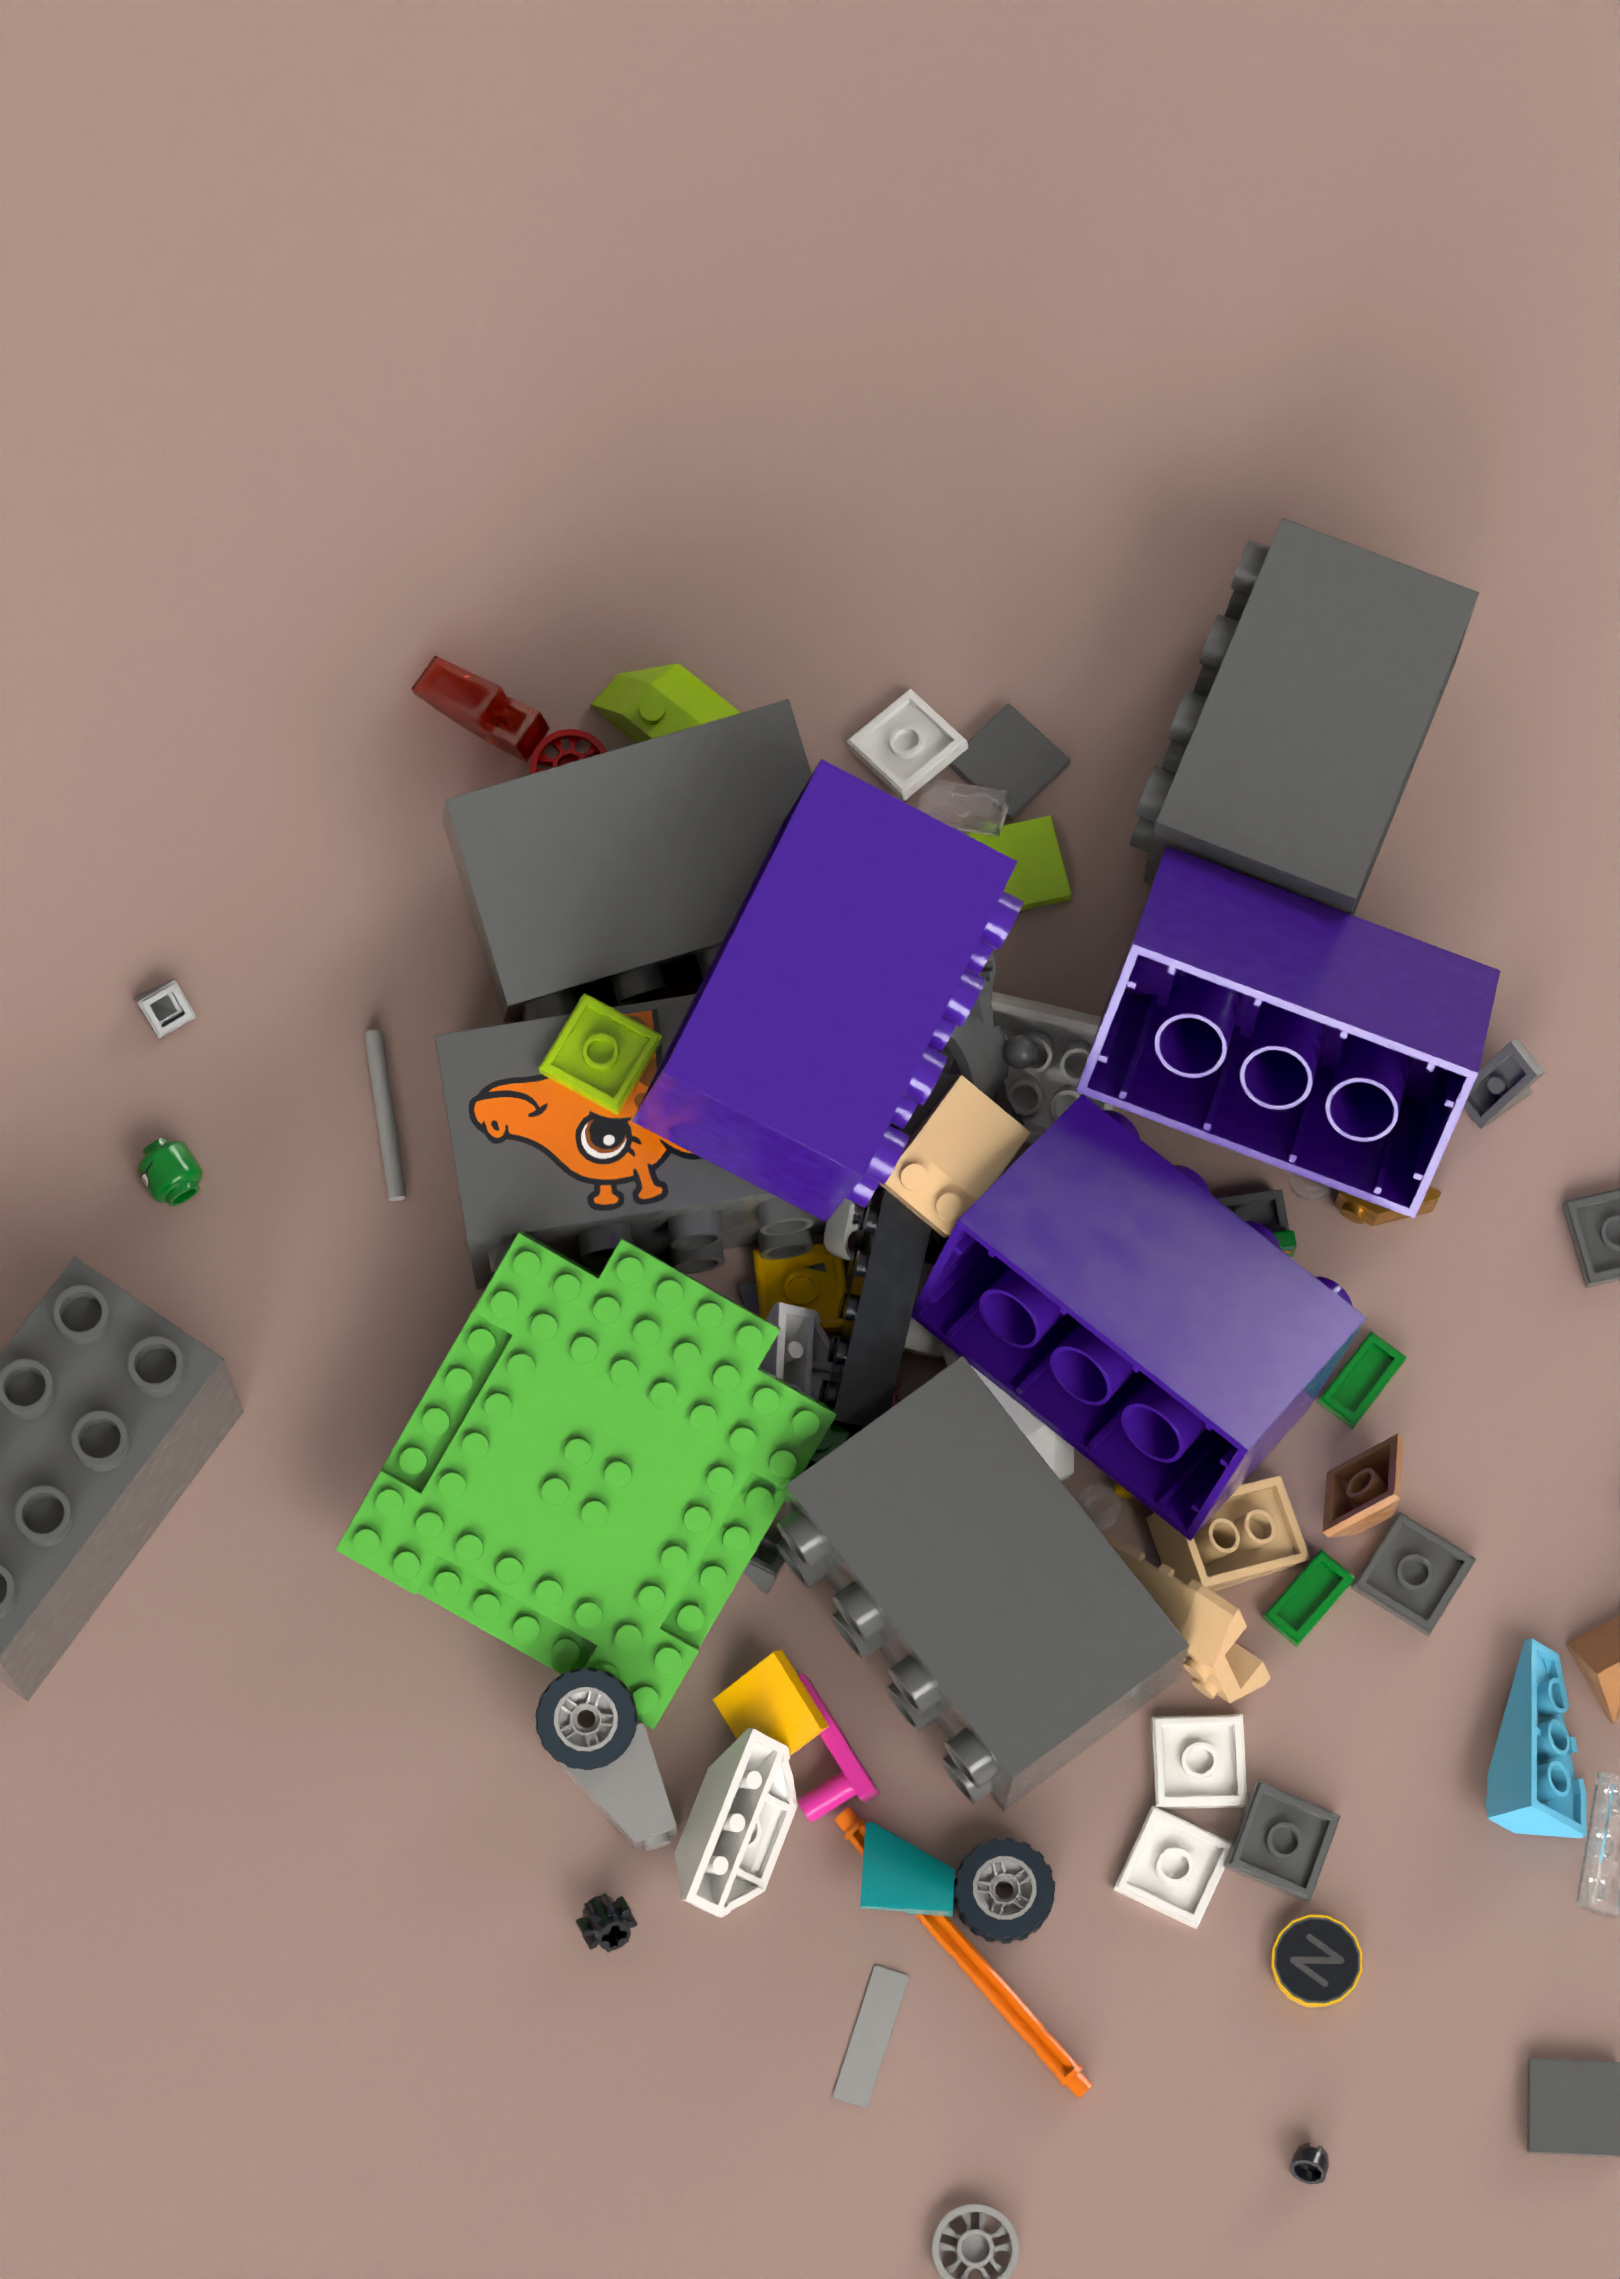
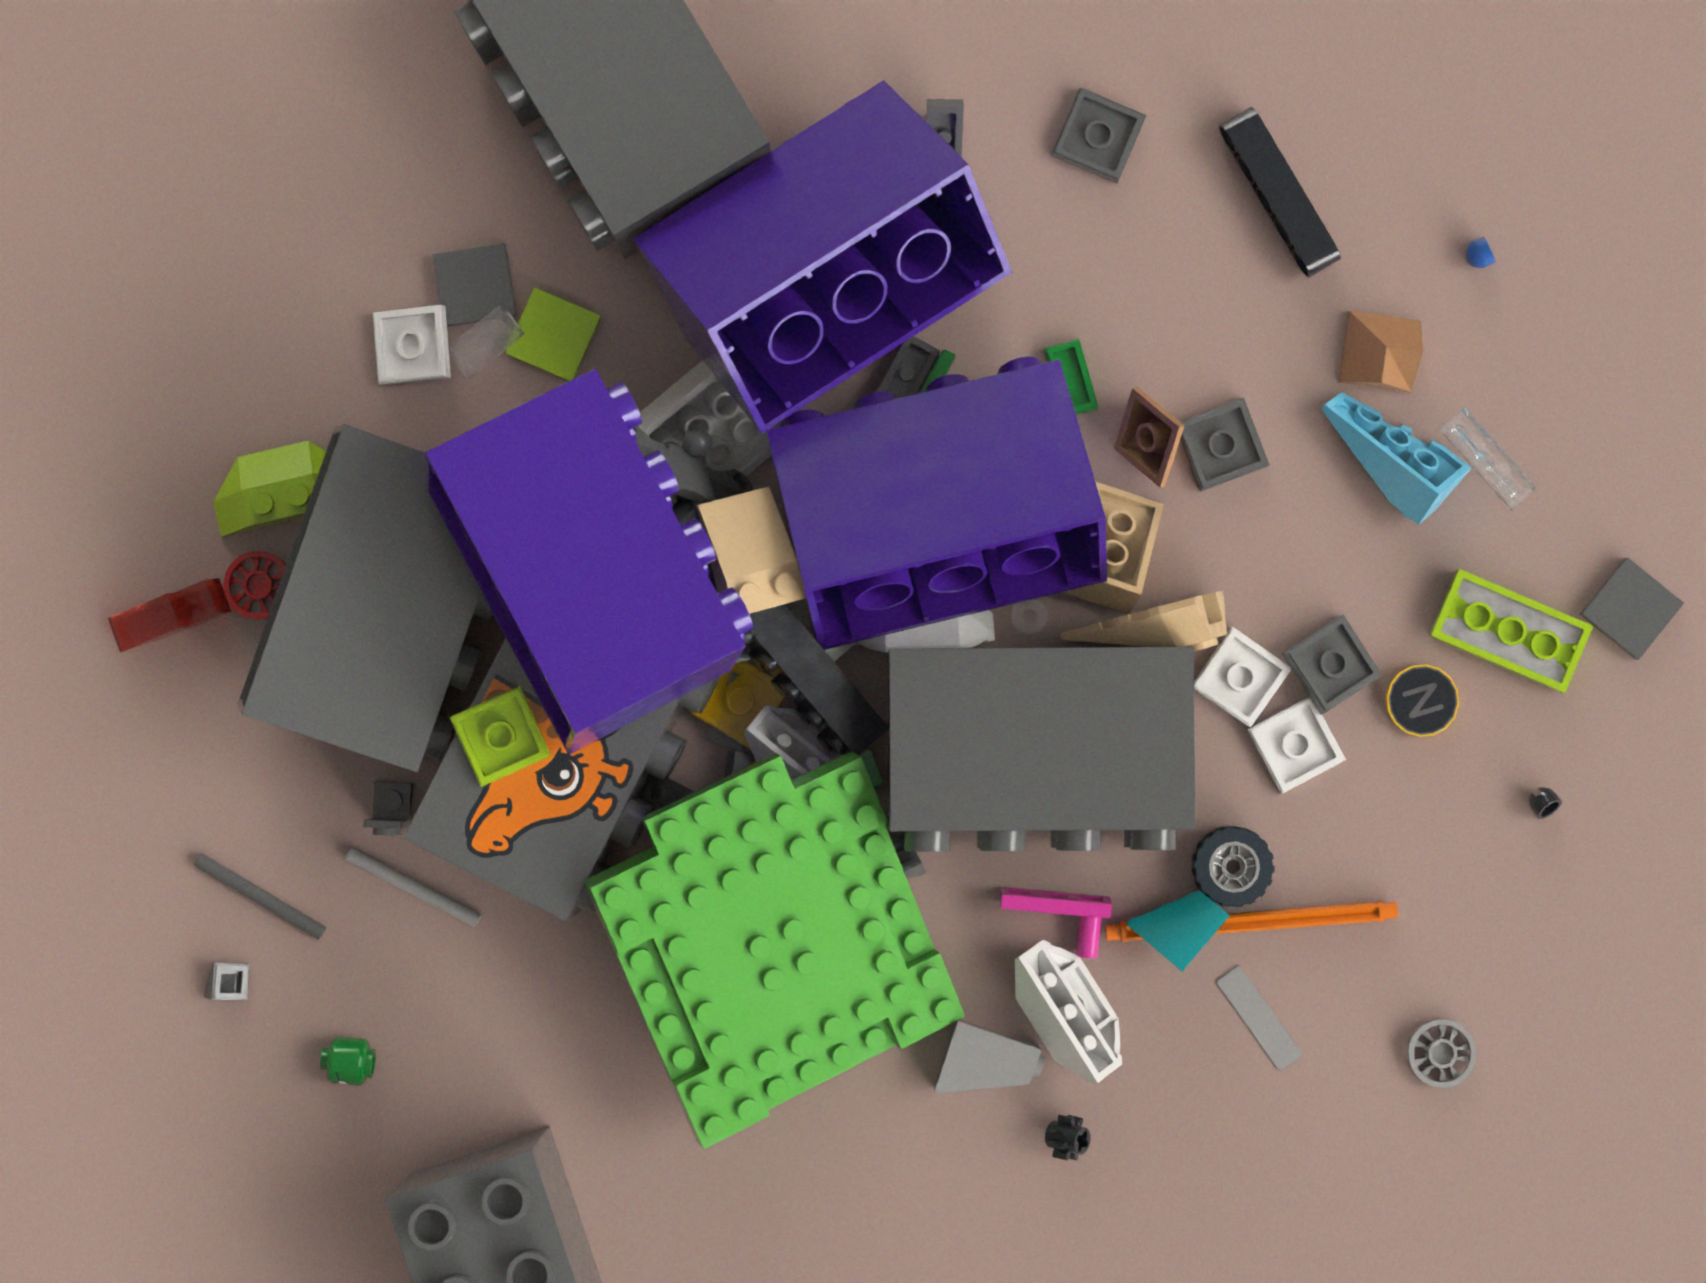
camera: 55 degrees left, 15 degrees up
black wheel [535,1667,638,1770] -> none
yellow tile [712,1649,829,1756] -> none
green tile [1262,1549,1355,1648] -> none
none -> dark grey bar [194,853,326,940]
none -> dark grey bracket [363,782,413,836]
none -> piece [1429,569,1593,693]

